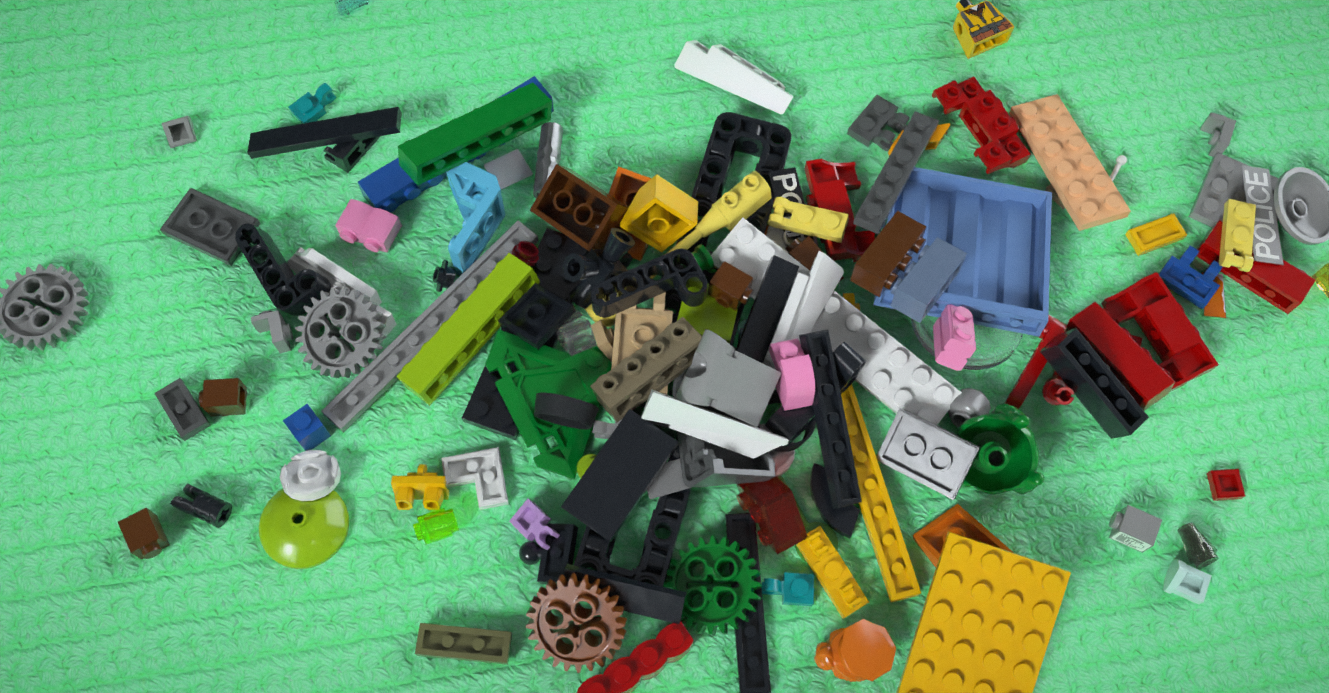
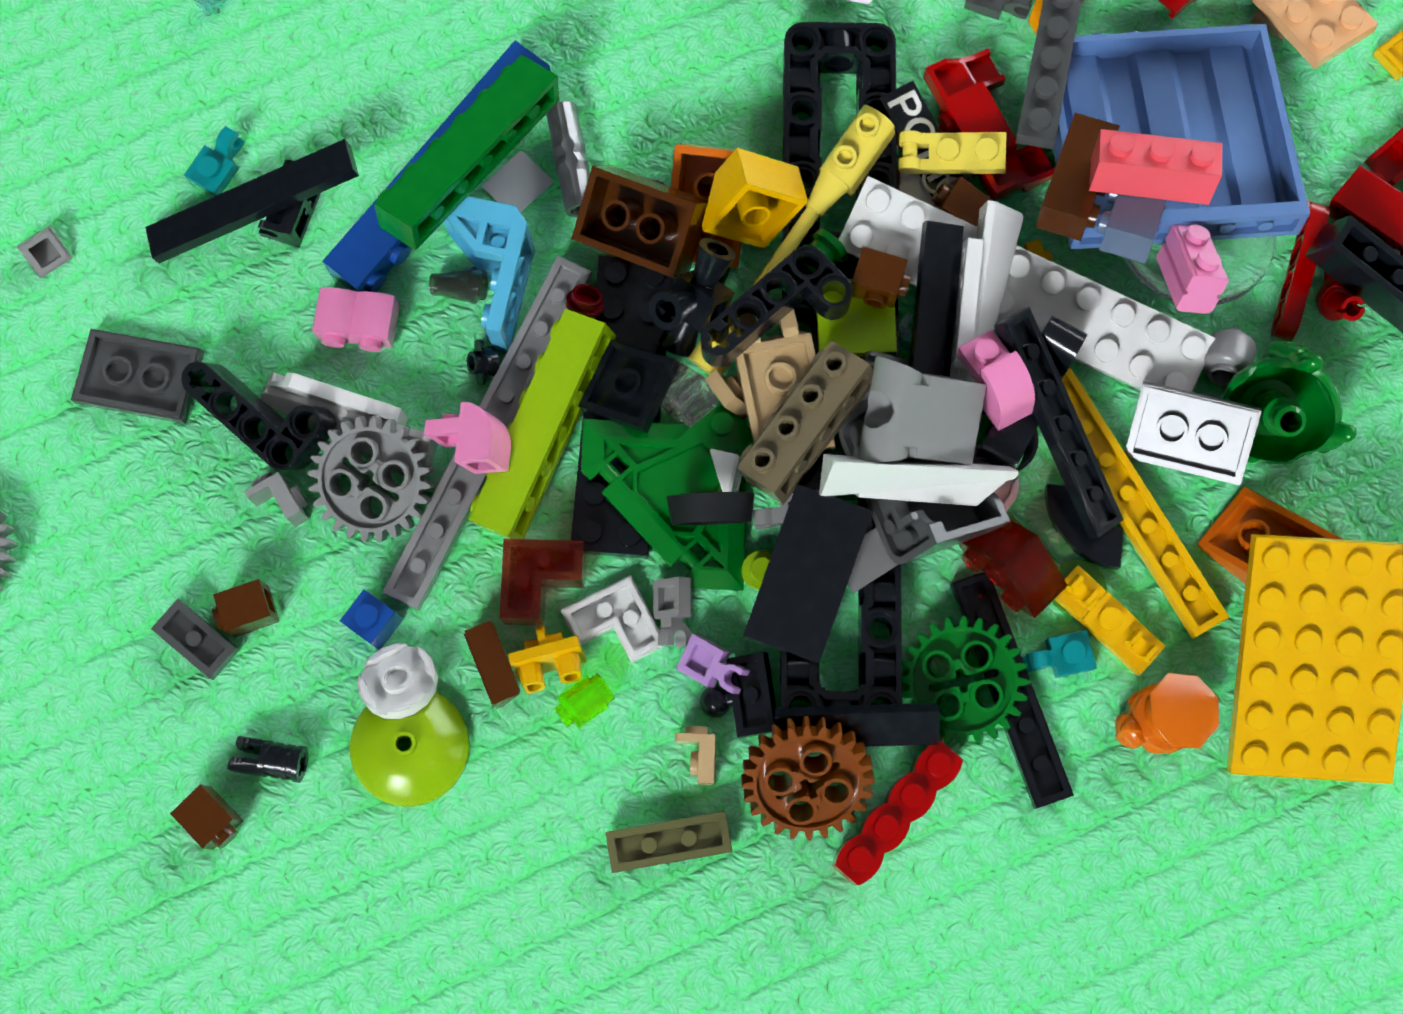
camera: 10 degrees left, 10 degrees up
none -> bright pink brick [424,402,511,474]
none -> clear smoke cone [429,266,488,304]
none -> reddish brown slope [464,621,520,709]
none -> clear red brick [499,539,587,626]
none -> light grey plate [653,576,692,648]
none -> tan bracket [675,726,716,786]
none -> white slope [710,449,742,492]
none -> coral brick [1089,129,1222,205]

